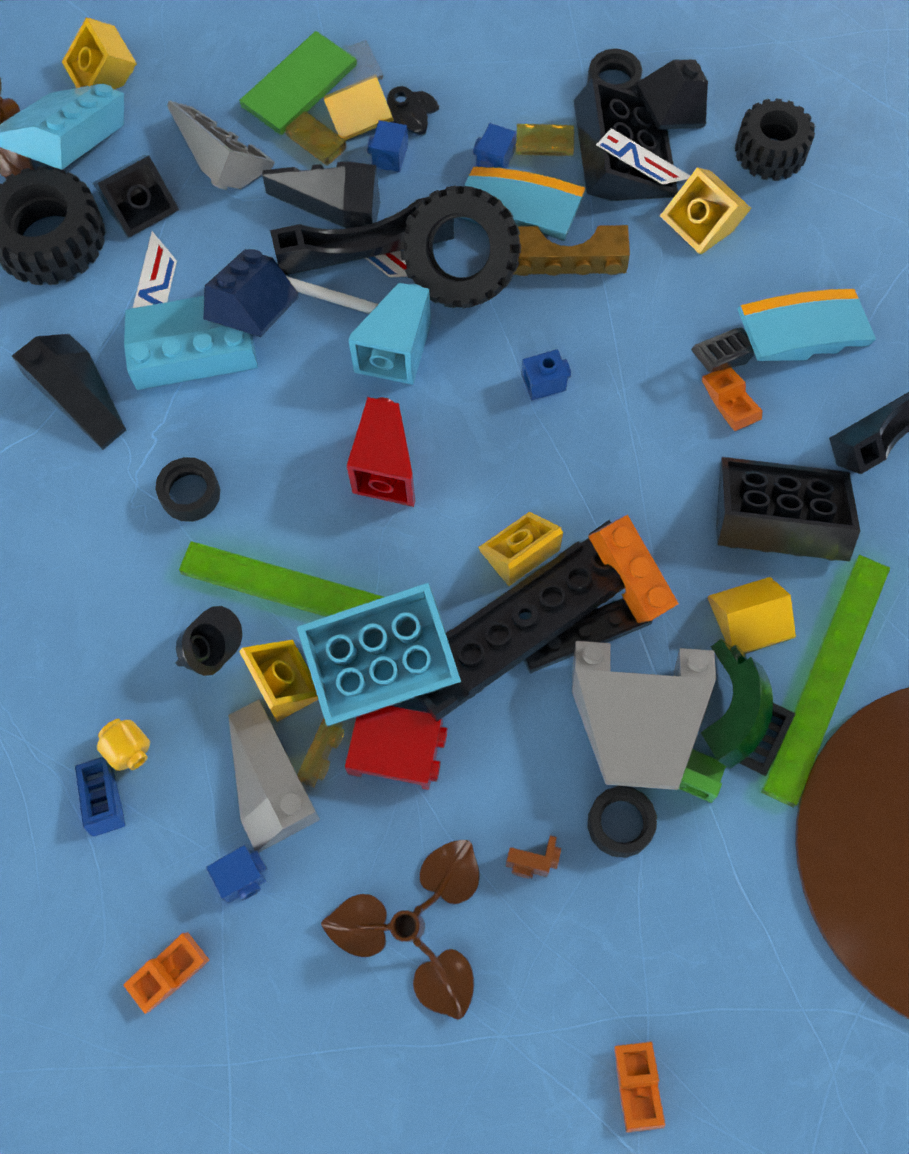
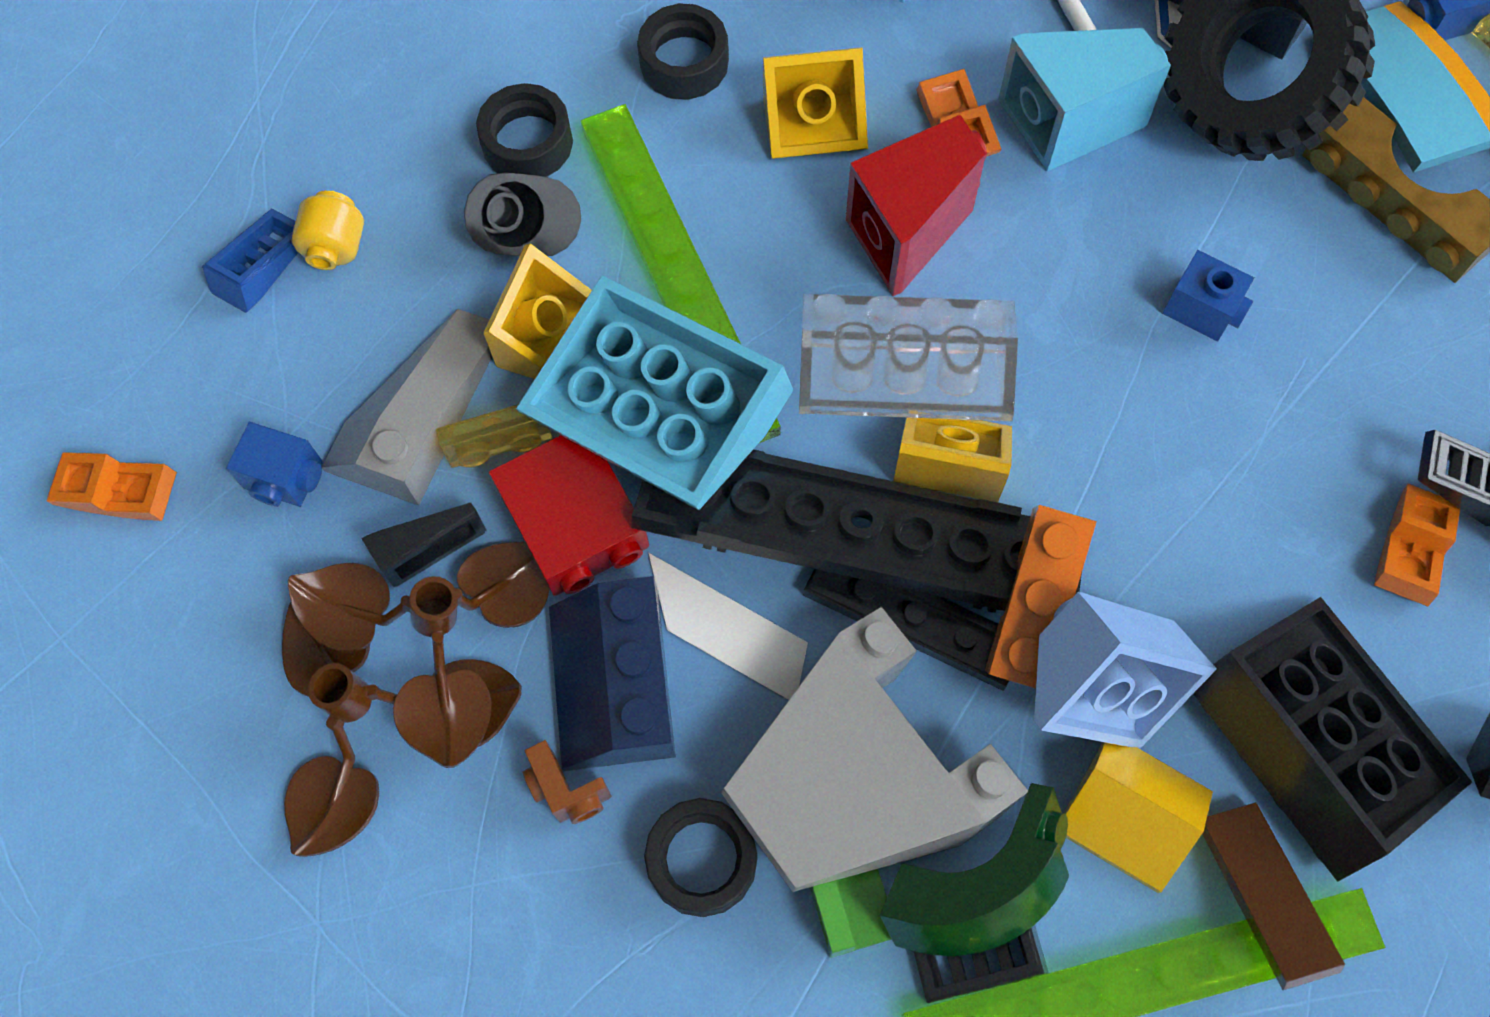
camera: 50 degrees right, 0 degrees up
none -> reddish brown plant [288,541,550,768]
none -> black slope [361,502,487,587]
none -> black tyre [476,83,573,177]
none -> dark blue slope [549,576,676,771]
none -> white sticker [648,552,808,700]
none -> yellow slope [763,47,868,159]
none -> clear slope [799,294,1018,421]
none -> orange slope [916,69,1002,156]
none -> light blue slope [1034,592,1217,749]
none -> reddish brown tile [1202,802,1345,990]

